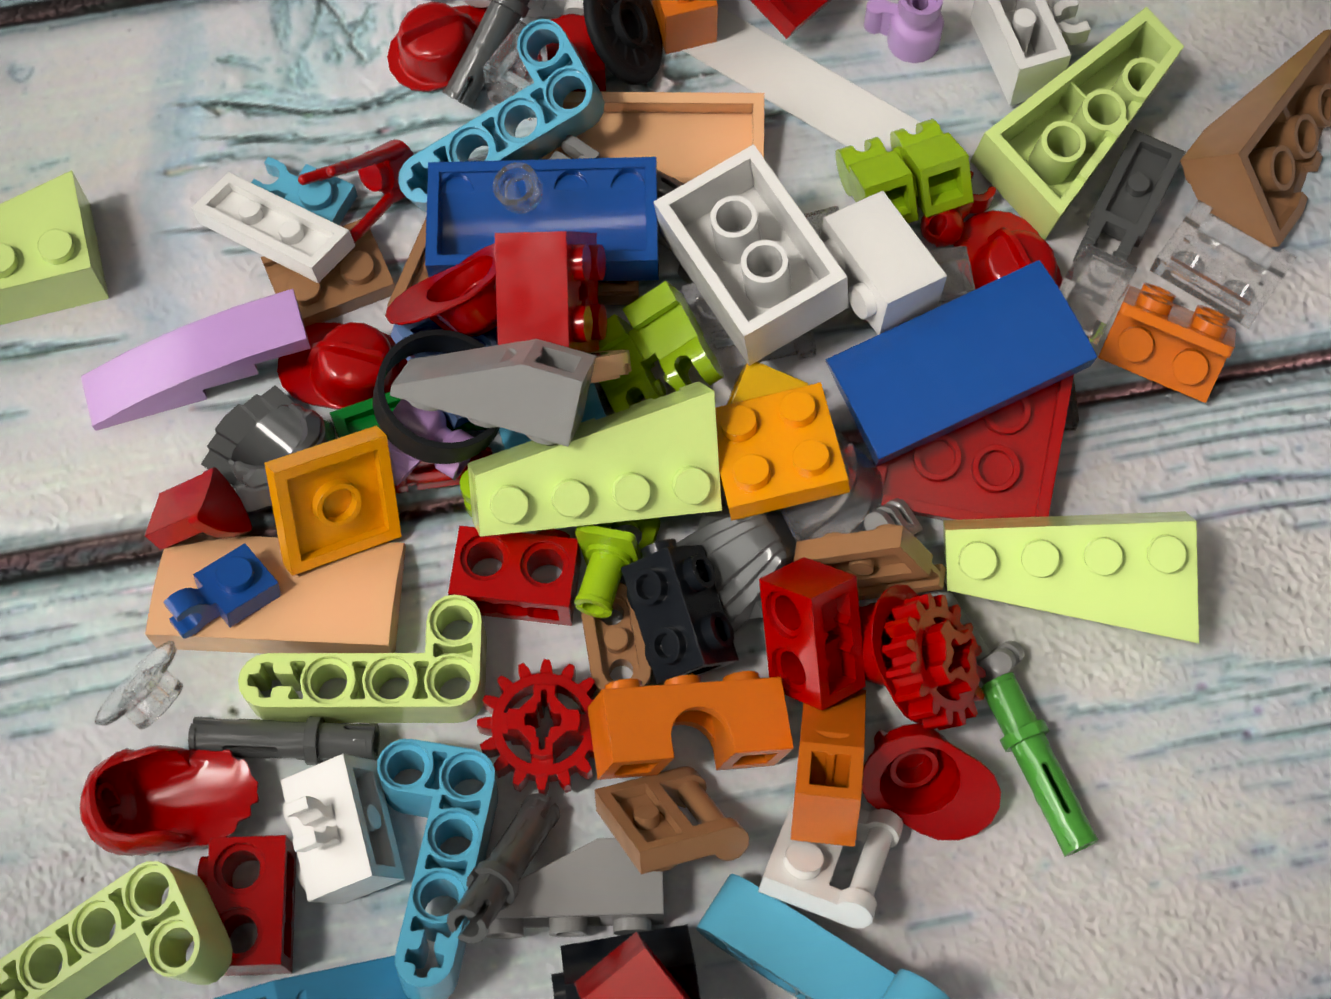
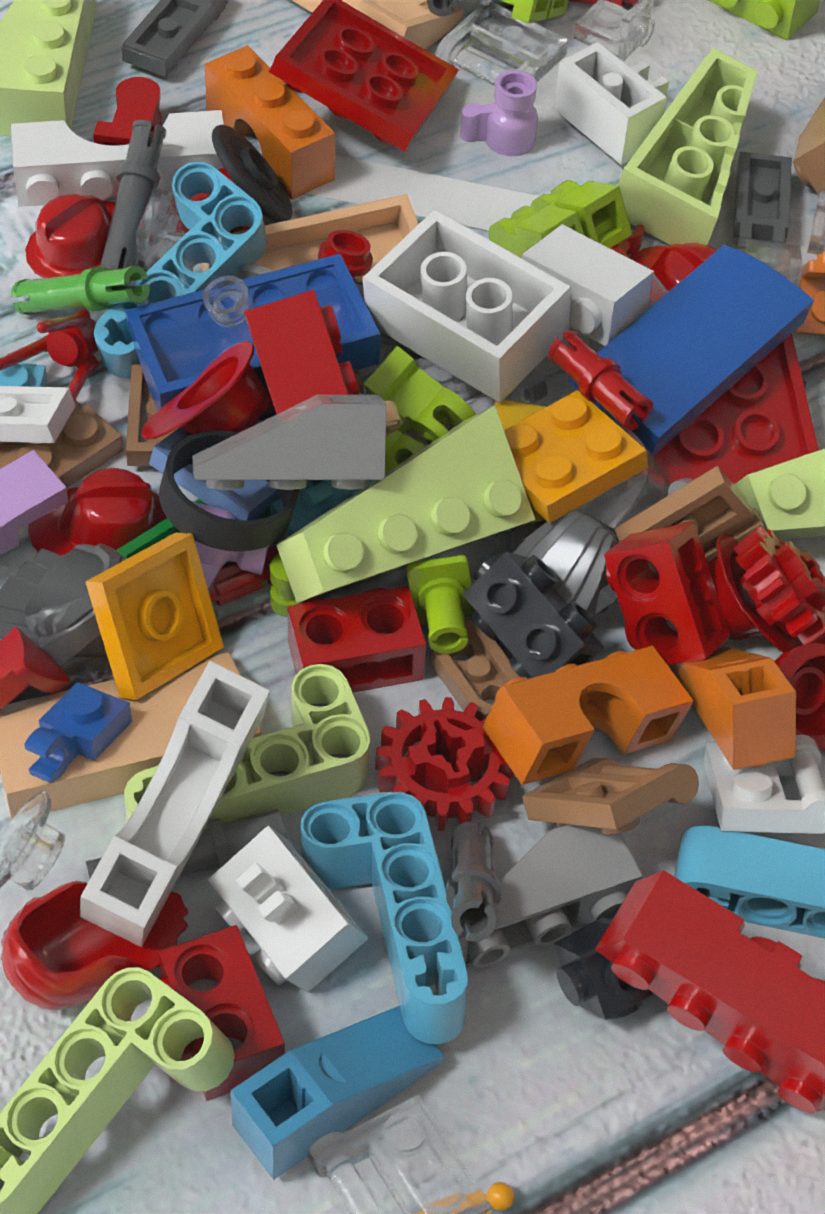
camera: 25 degrees left, 15 degrees down
none -> bright green pin [11,266,150,315]
none -> white arch [80,661,270,947]
none -> red plate [318,230,373,279]
none -> red pin [548,330,653,431]

